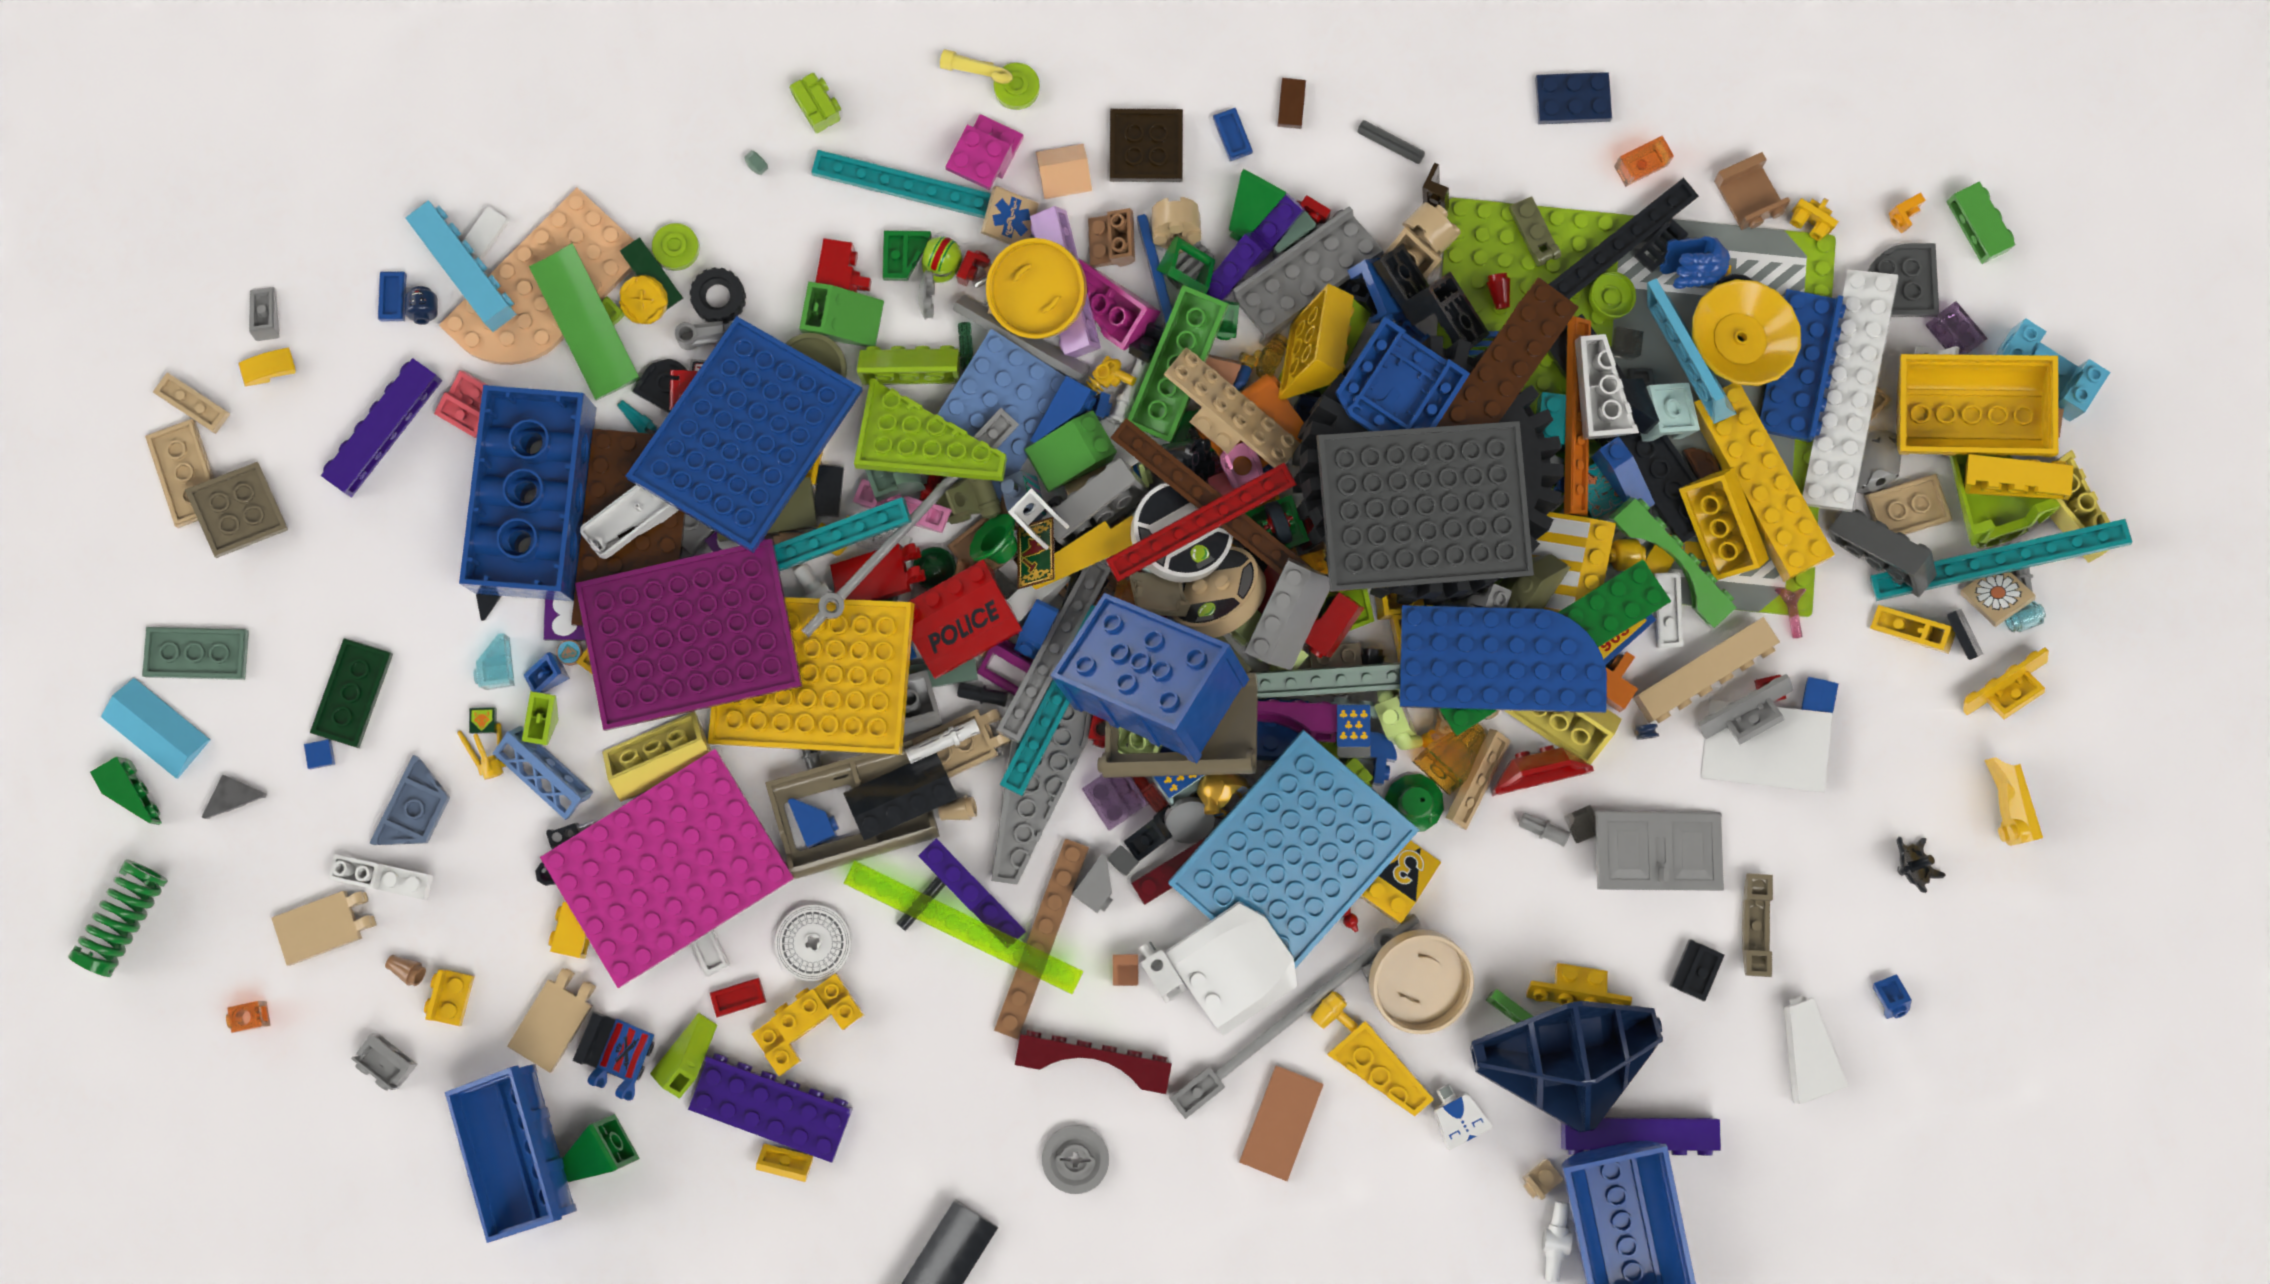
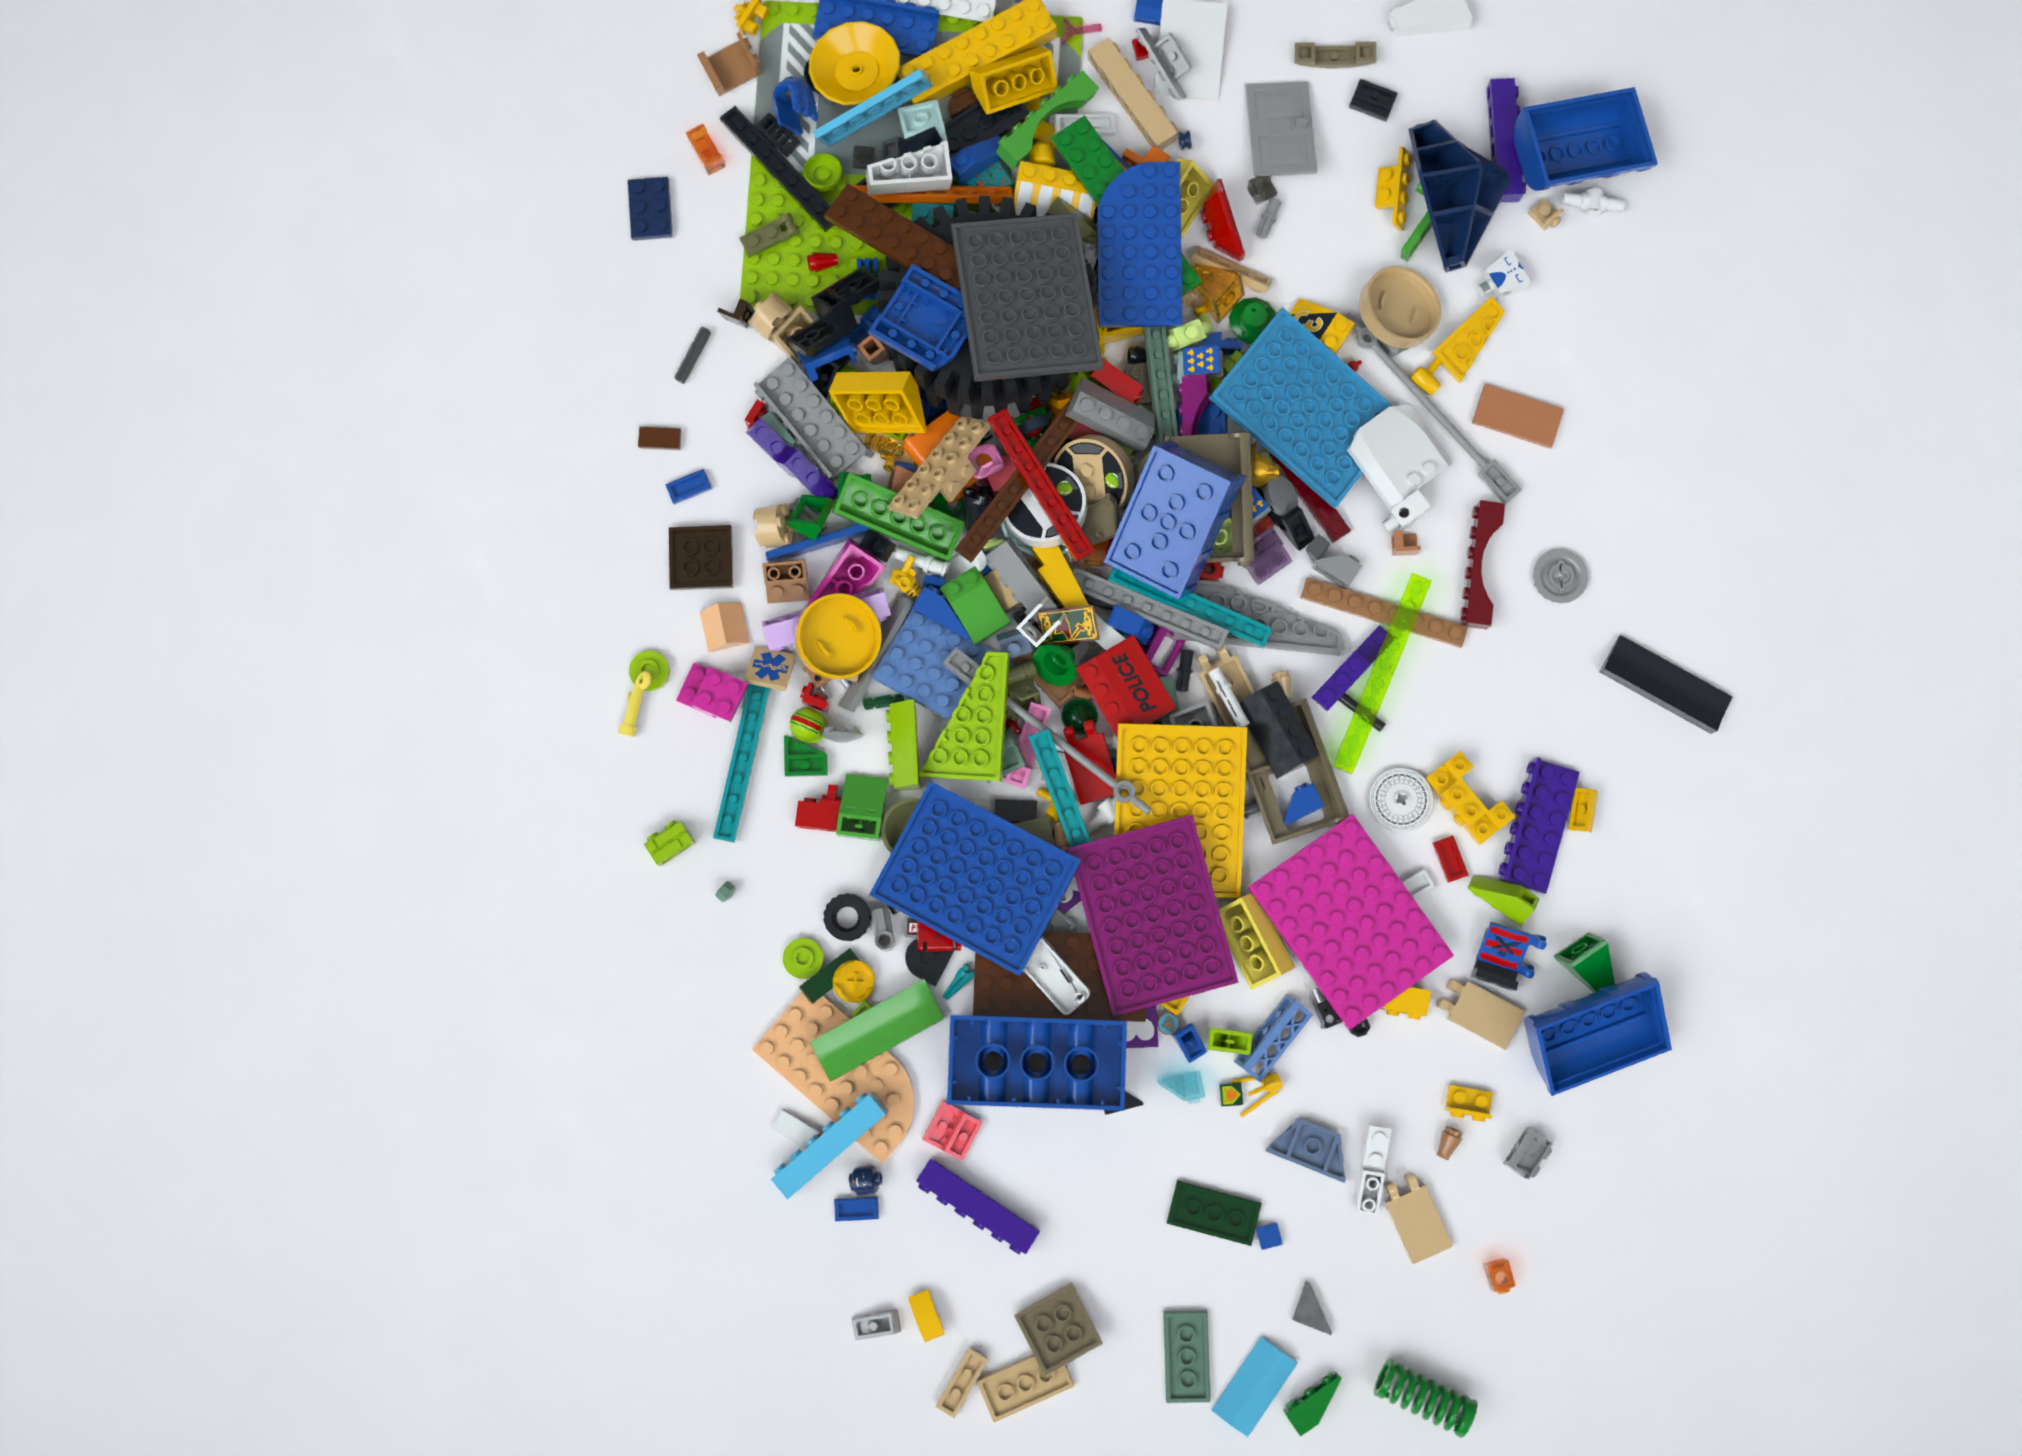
camera: 90 degrees left, 0 degrees up
green slope [1229,168,1287,242] -> none

